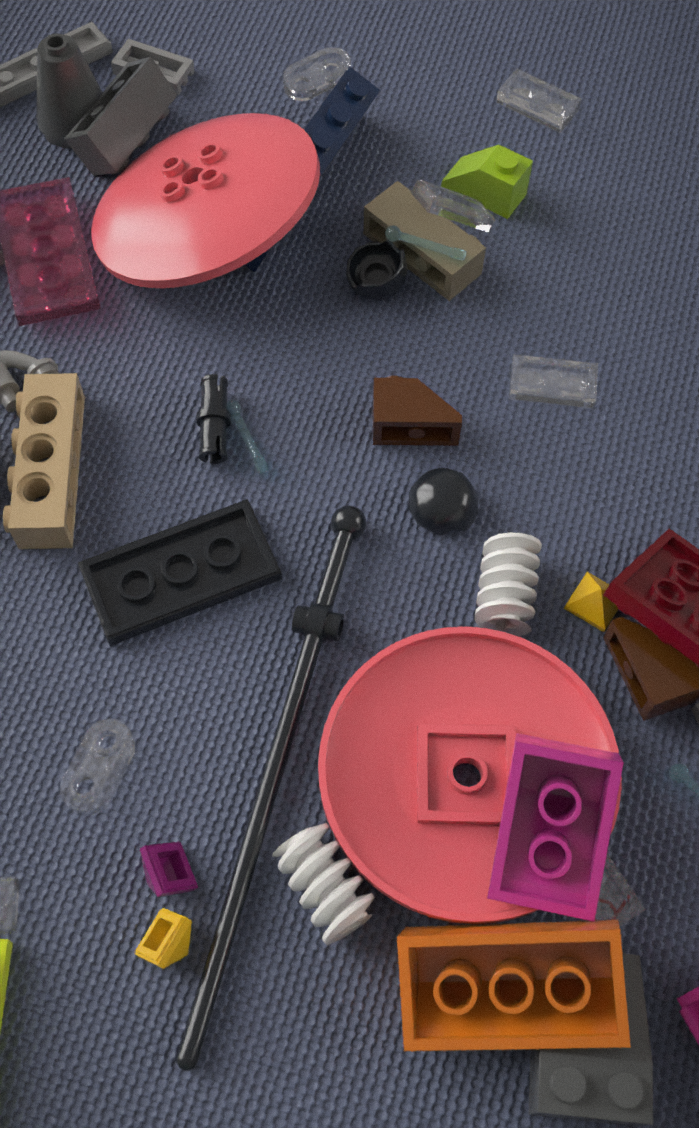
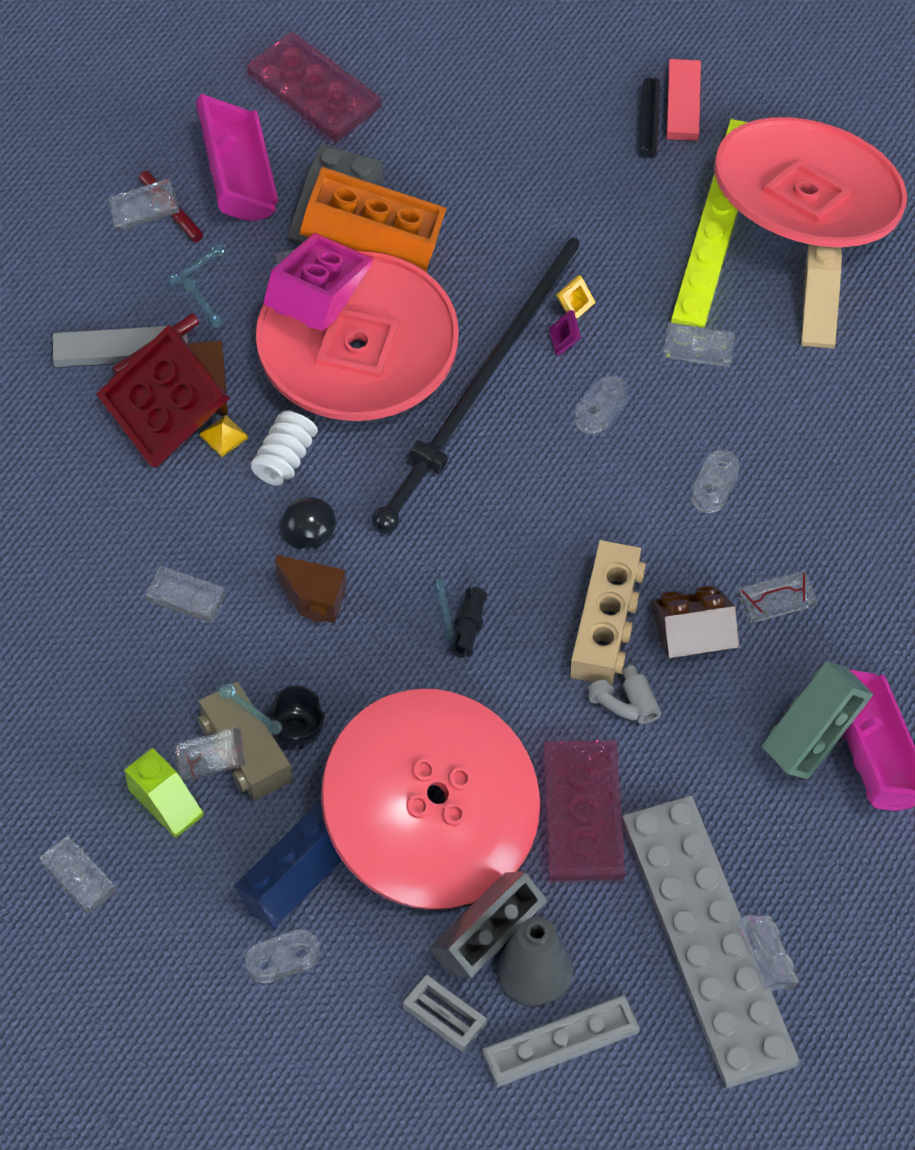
camera: 165 degrees left, 5 degrees down
black tile [78,499,282,646] -> none
white piece [272,823,375,945] -> none

